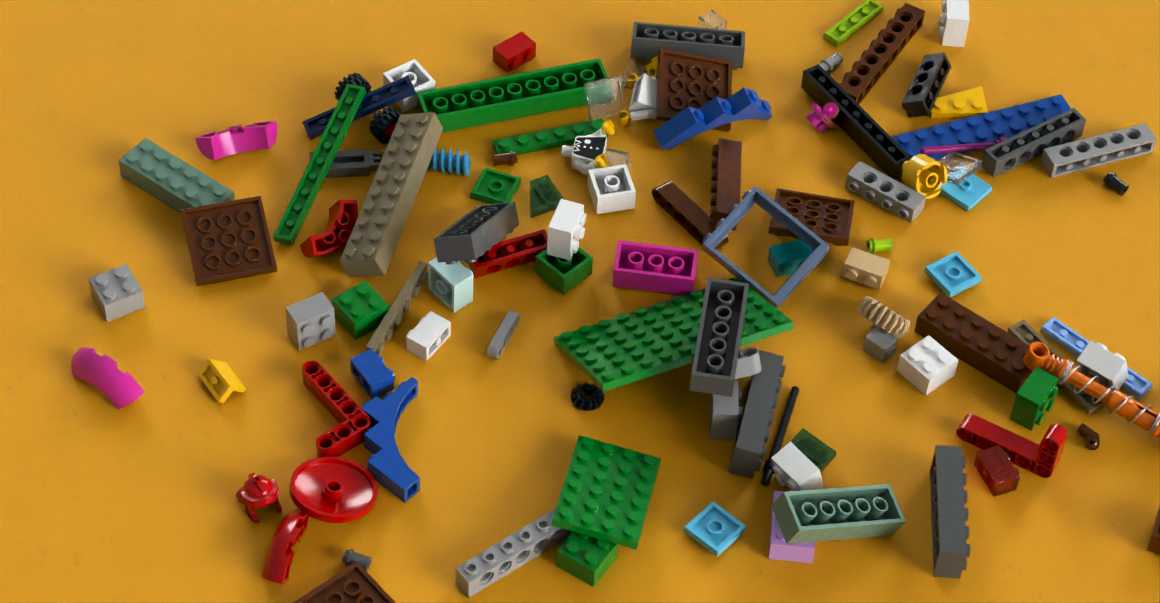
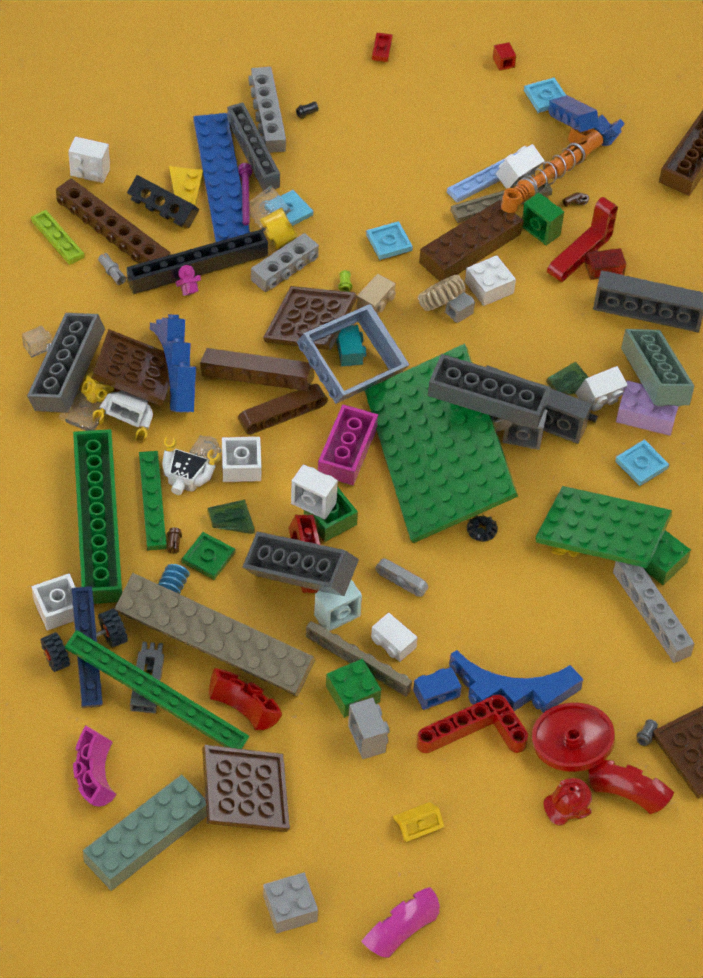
camera: 80 degrees left, 5 degrees up
red brick [493,31,536,73] -> none
clear tile [584,75,627,121] -> none

